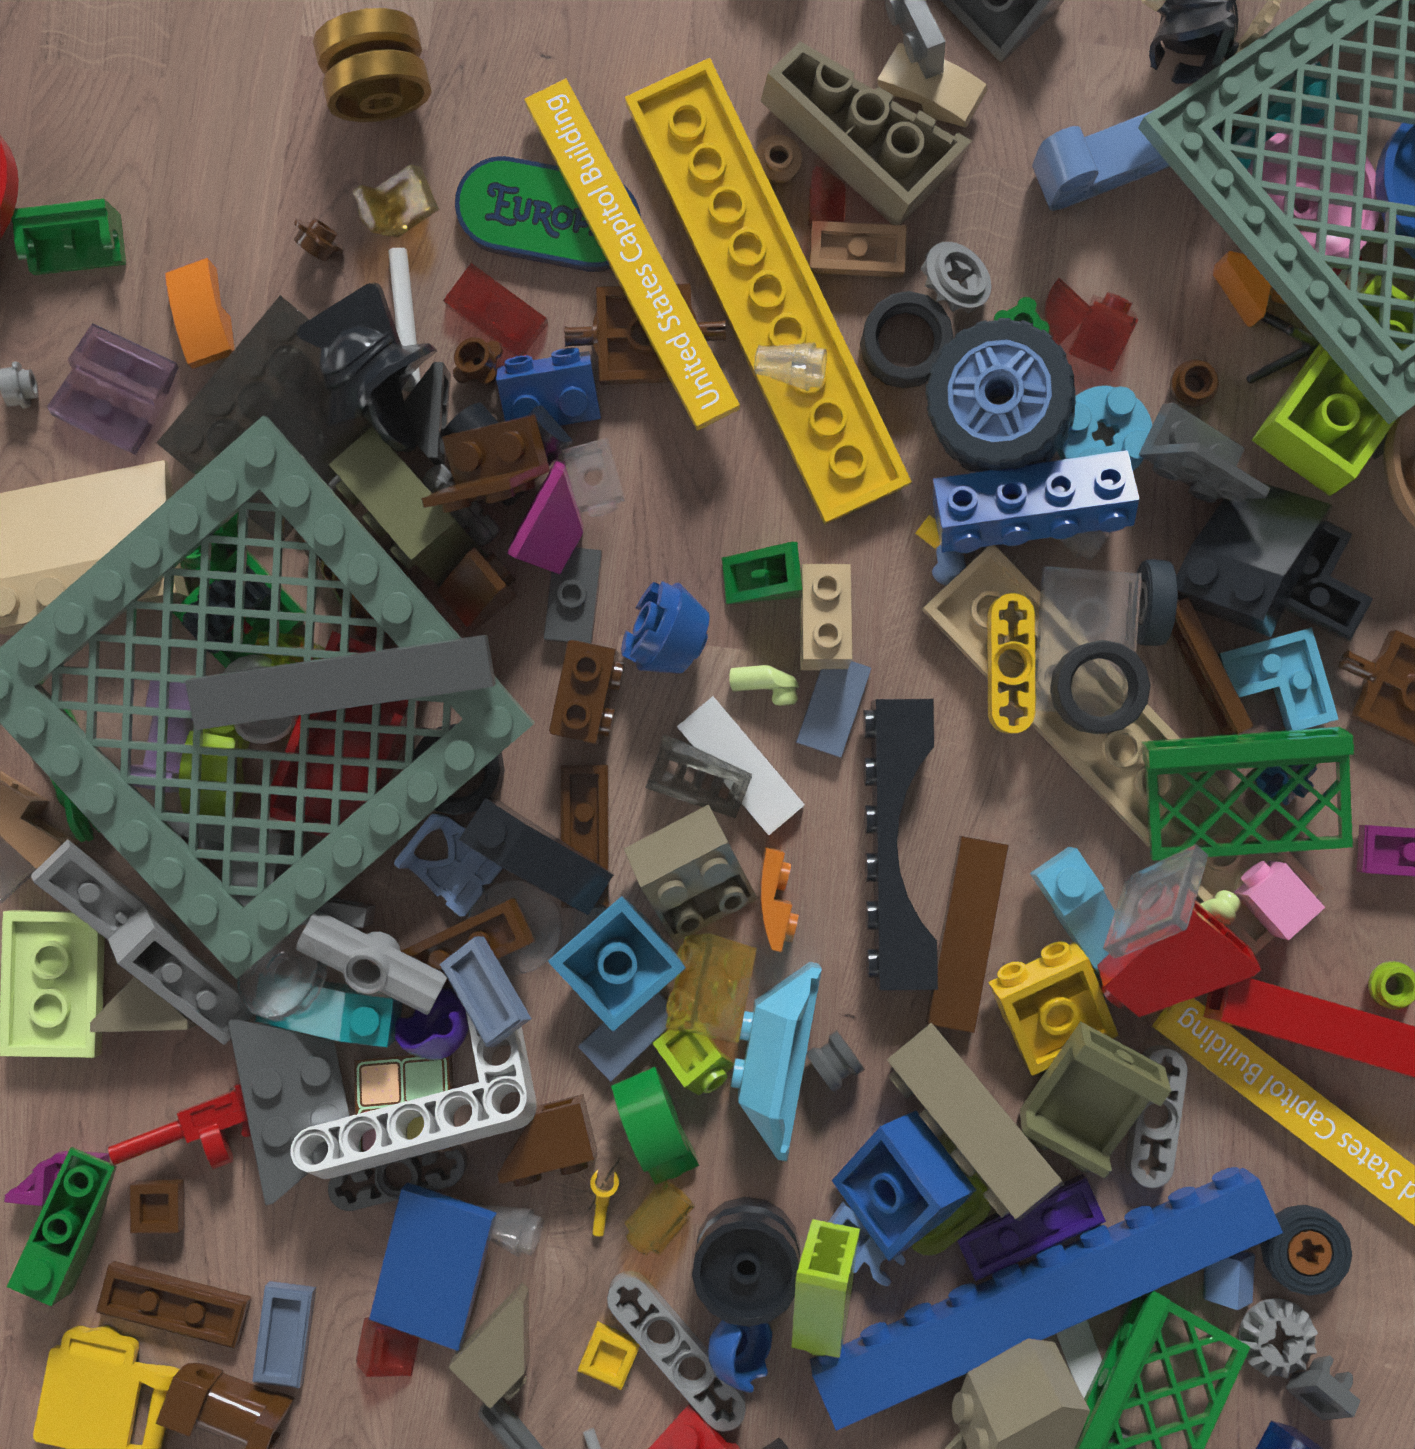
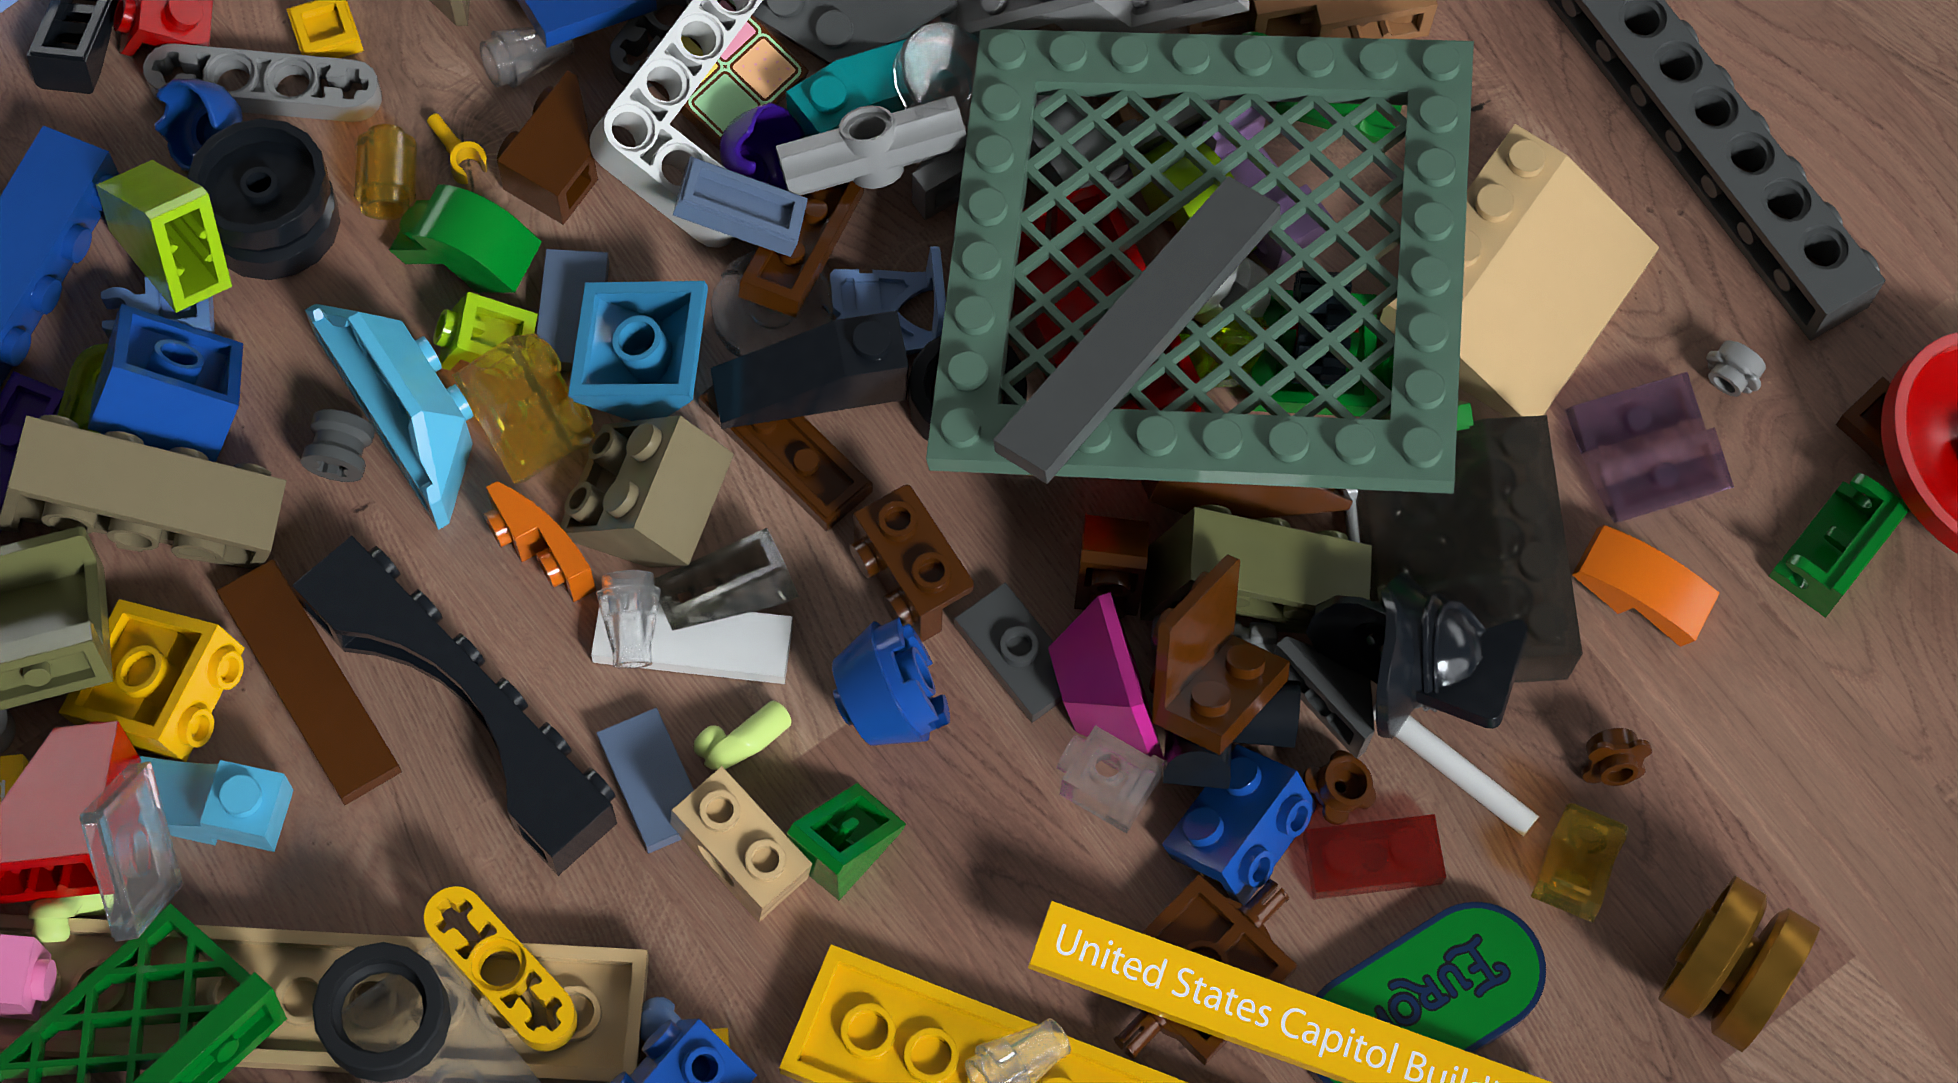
camera: 130 degrees right, 20 degrees down
none -> clear cone [596,570,661,669]

